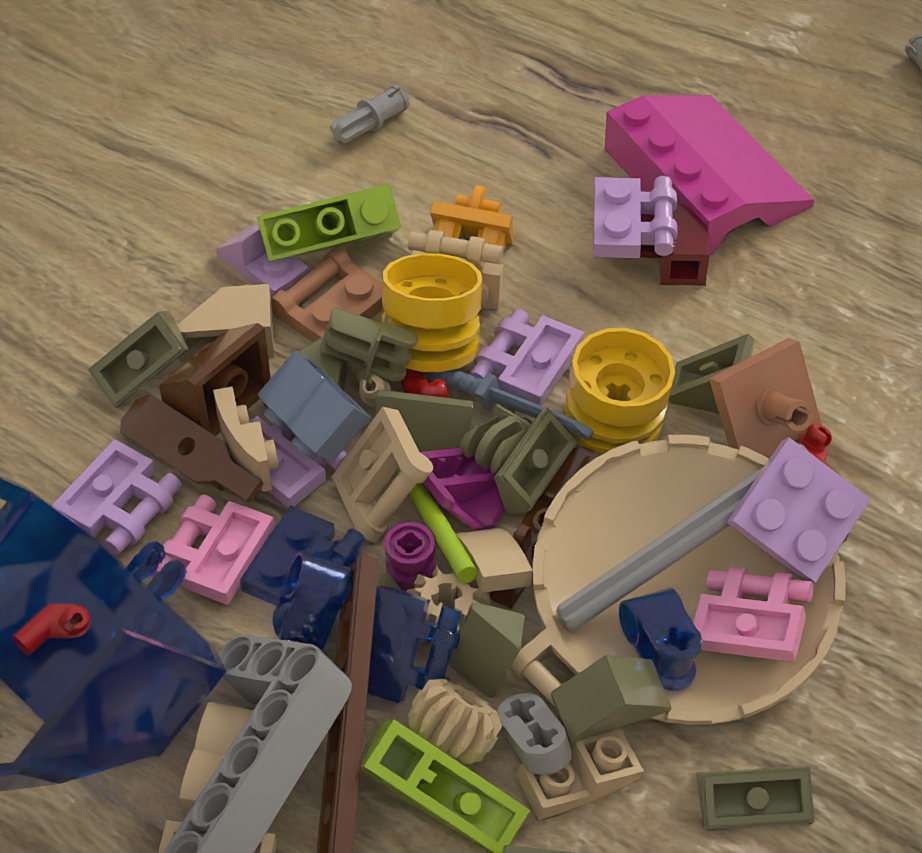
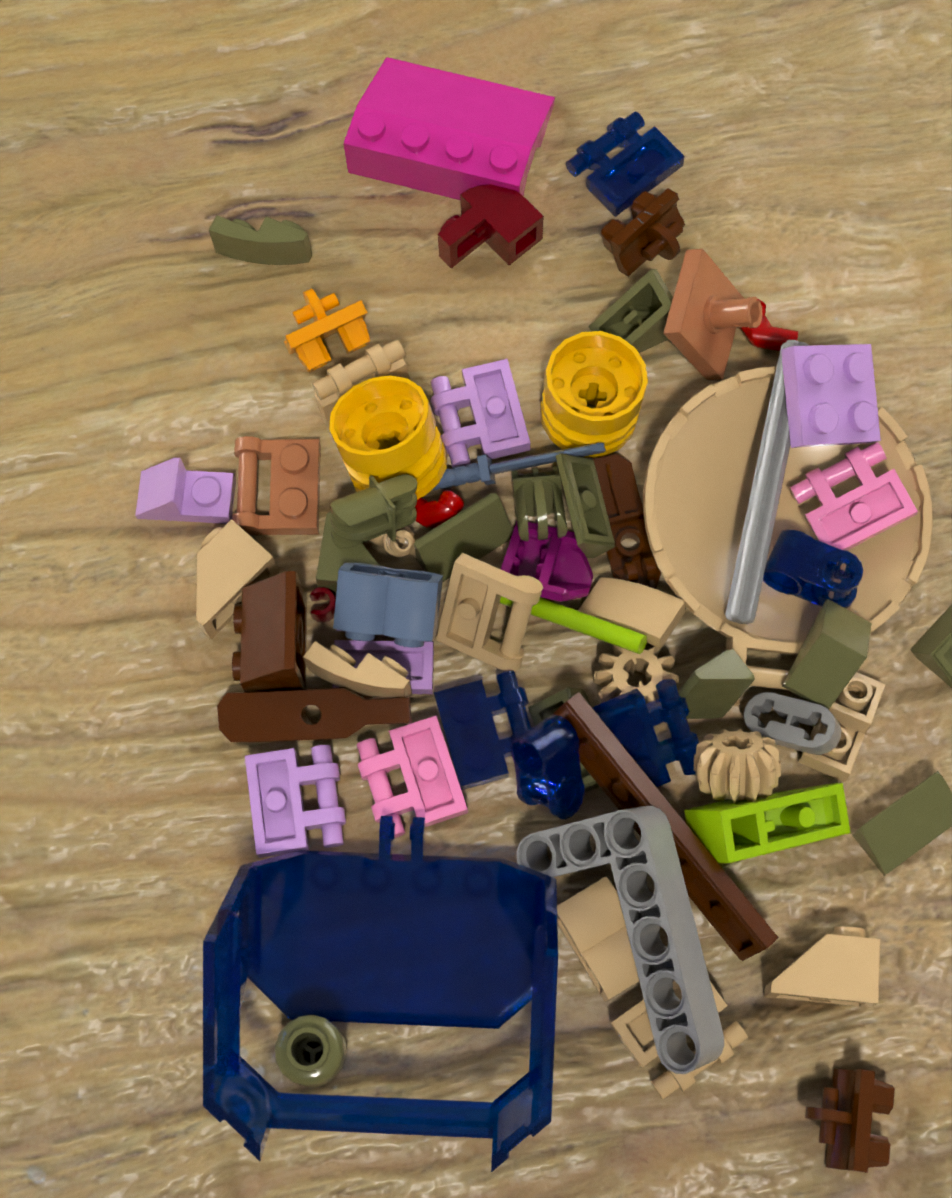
camera: 40 degrees left, 20 degrees up
red arm [12,604,91,656] -> none
olive slope [88,311,189,408] -> none
lime slope [257,183,402,262] -> none
light grey axle [330,85,409,143] -> none
magenta wheel [384,522,436,592] -> none
lavender plate [593,176,678,258] -> none
none -> olive slope [209,215,312,265]
none -> clear blue plate [566,111,685,217]
none -> reddish brown hips [601,188,685,277]

